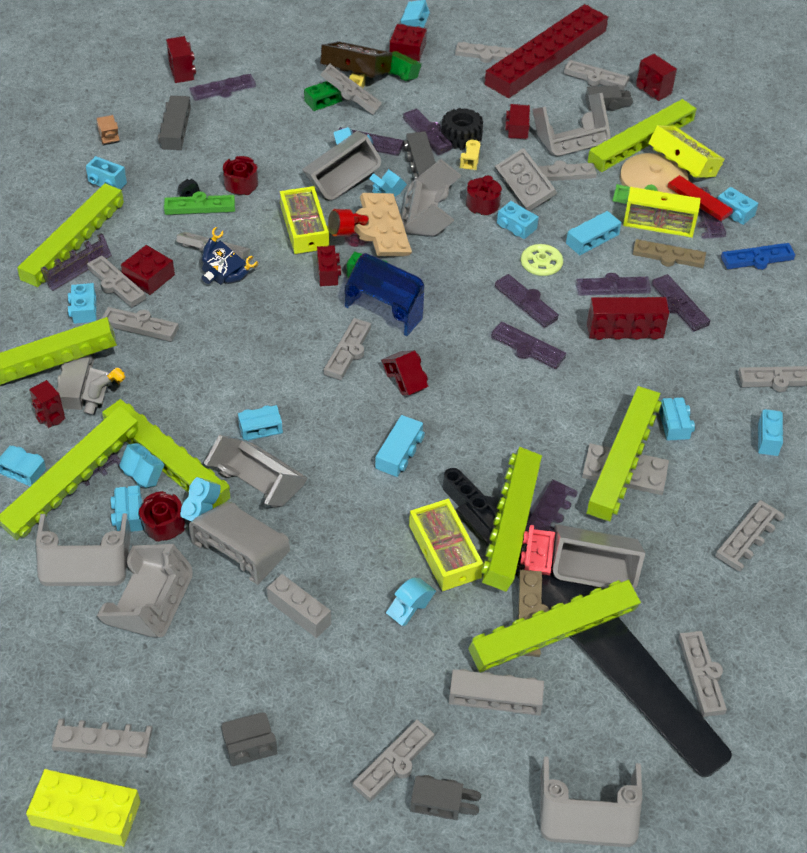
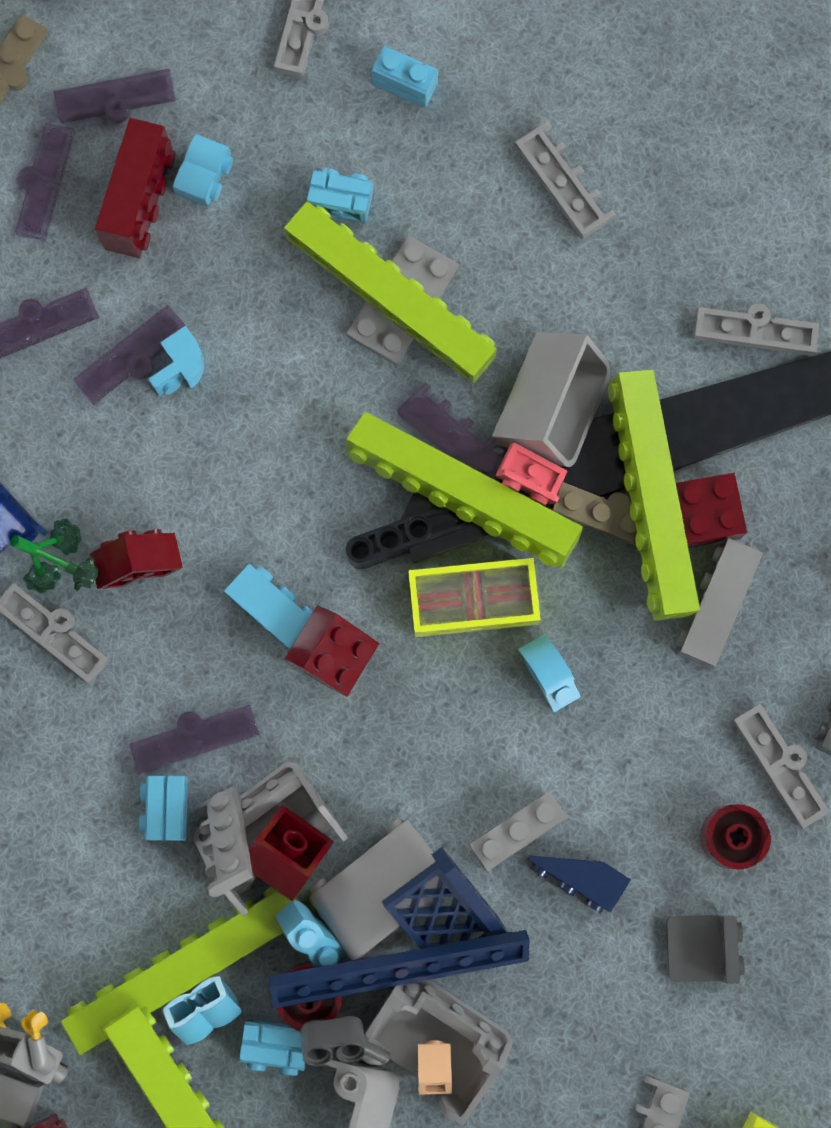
camera: 70 degrees left, 30 degrees up
none -> clear green plant [10,518,99,593]
none -> clear purple hinge [129,704,260,775]
none -> medium azure brick [149,326,204,396]
none -> medium azure brick [173,134,233,207]
none -> light grey hinge [197,786,253,897]
none -> dark red brick [249,804,335,902]
none -> dark blue plate [268,930,530,1009]
none -> dark red brick [285,605,380,697]
none -> dark grey beam [300,1016,390,1066]
none -> dark blue fence [382,847,508,949]
none -> light nougat brick [418,1040,452,1095]
none -> dark blue slope [527,855,631,914]
none -> dark red brick [676,472,747,548]
none -> dark red brick [700,804,771,870]

